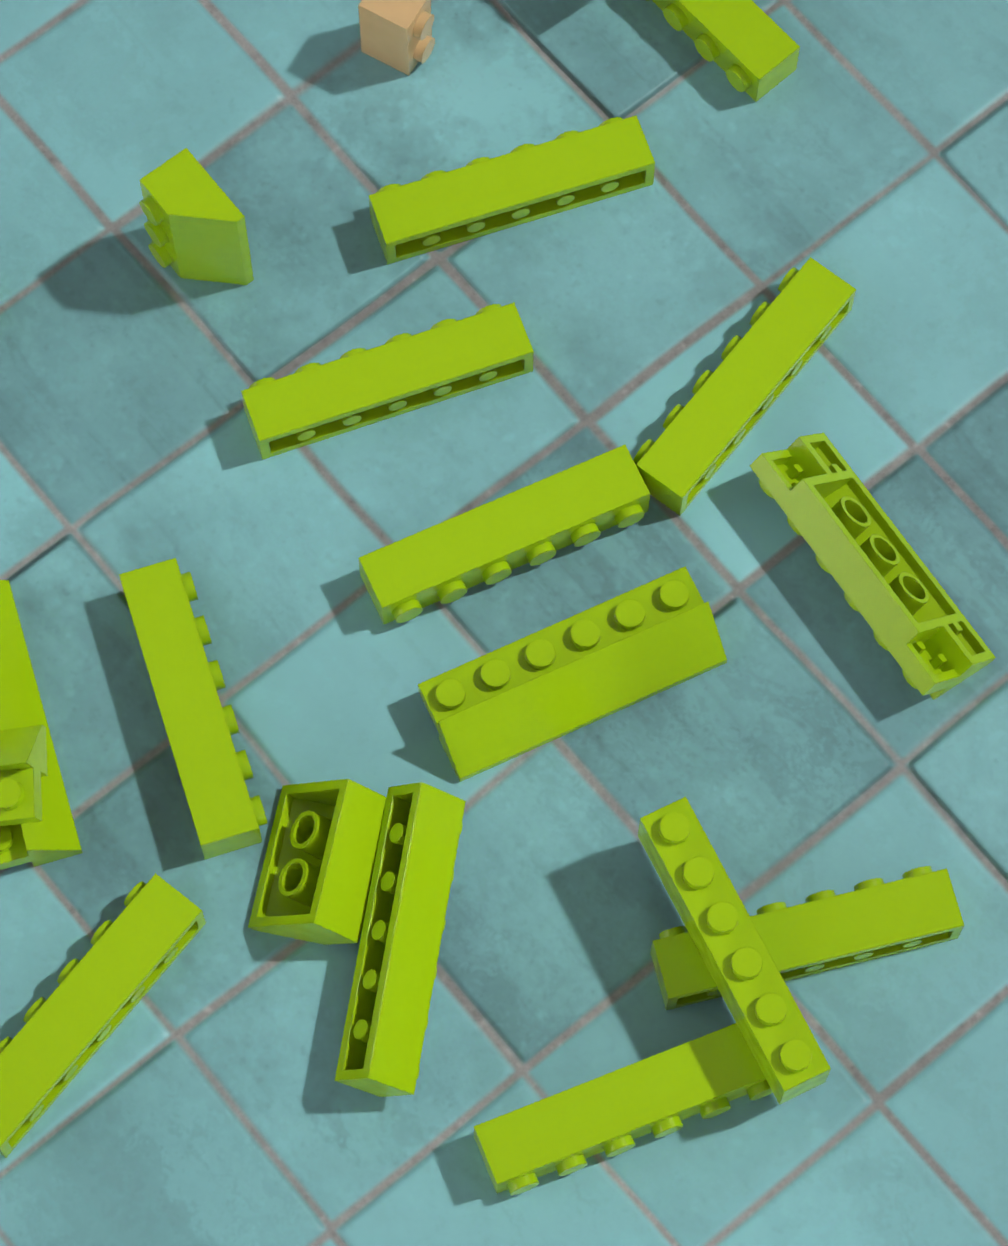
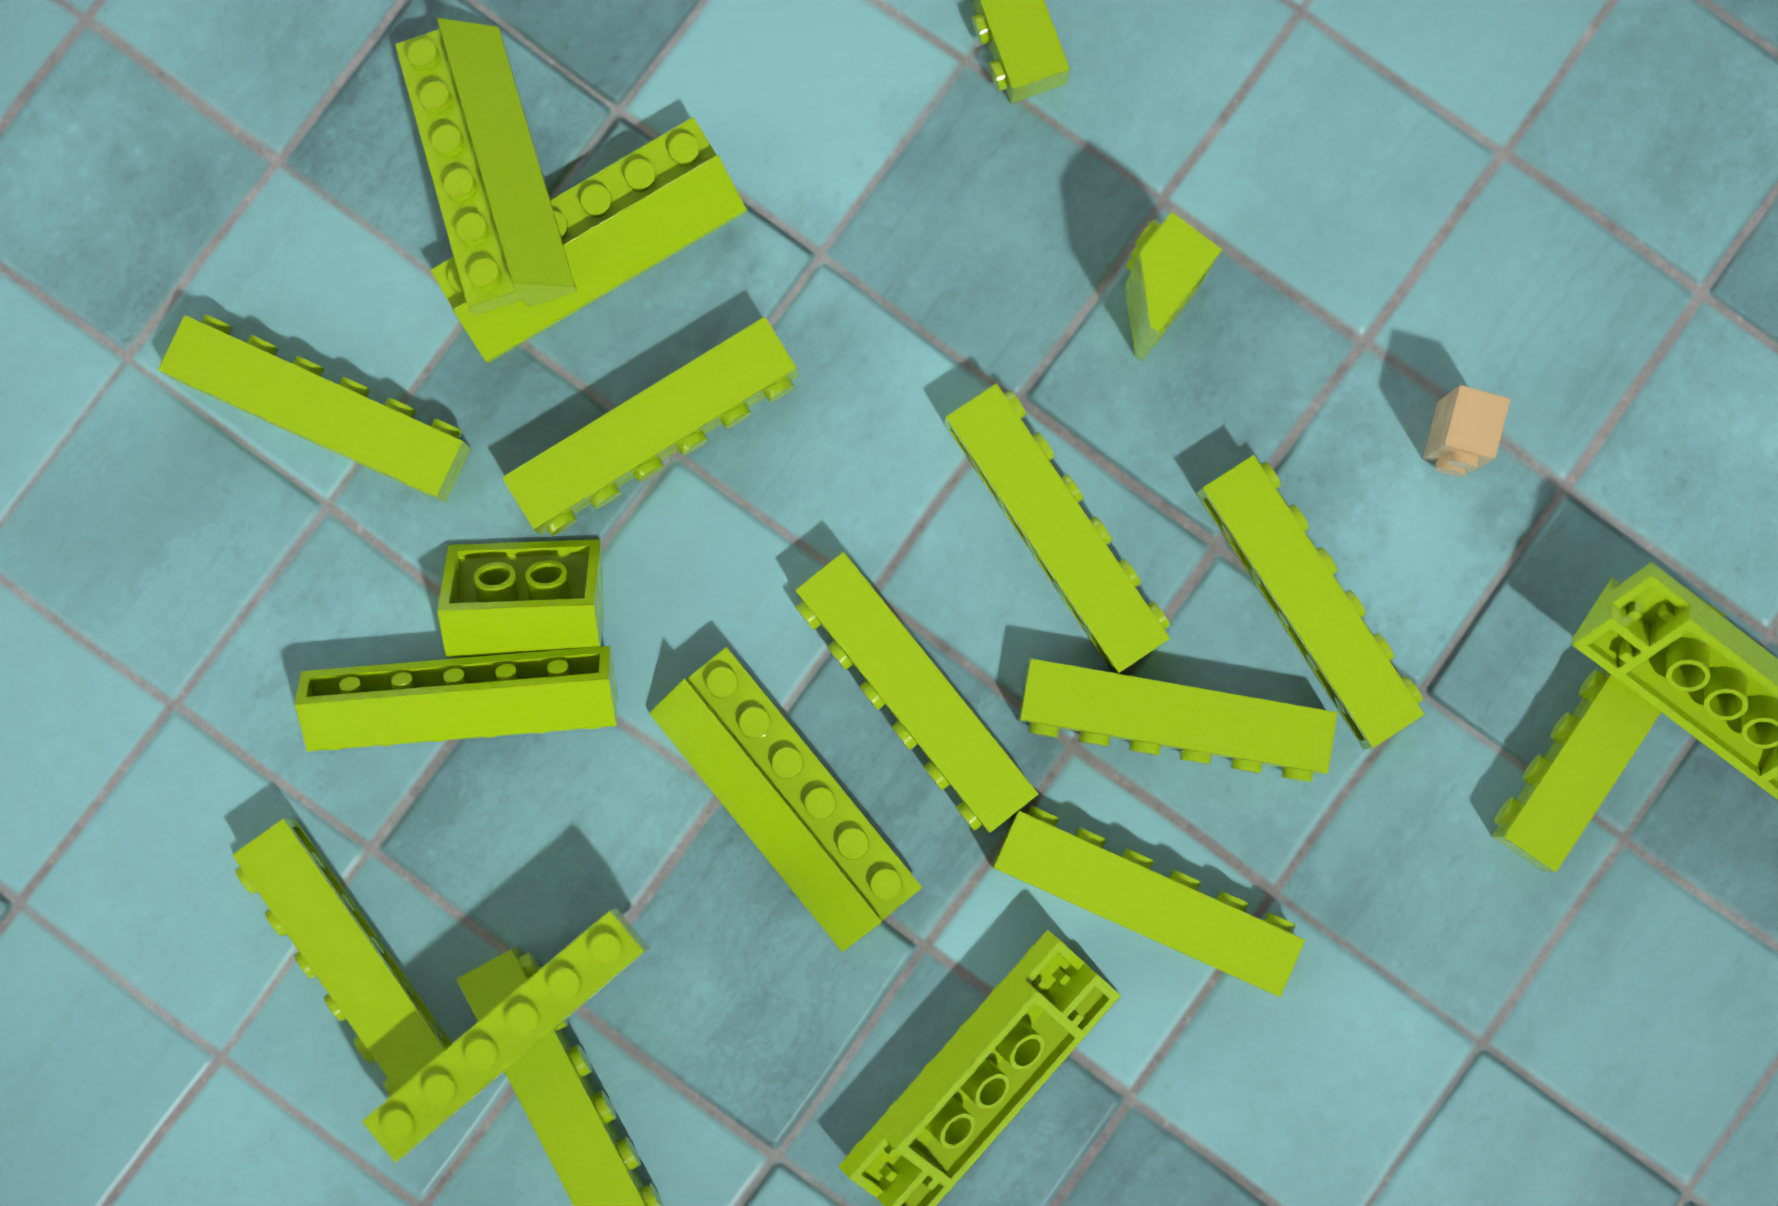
camera: 75 degrees right, 15 degrees up
none -> lime brick [1018,659,1338,783]

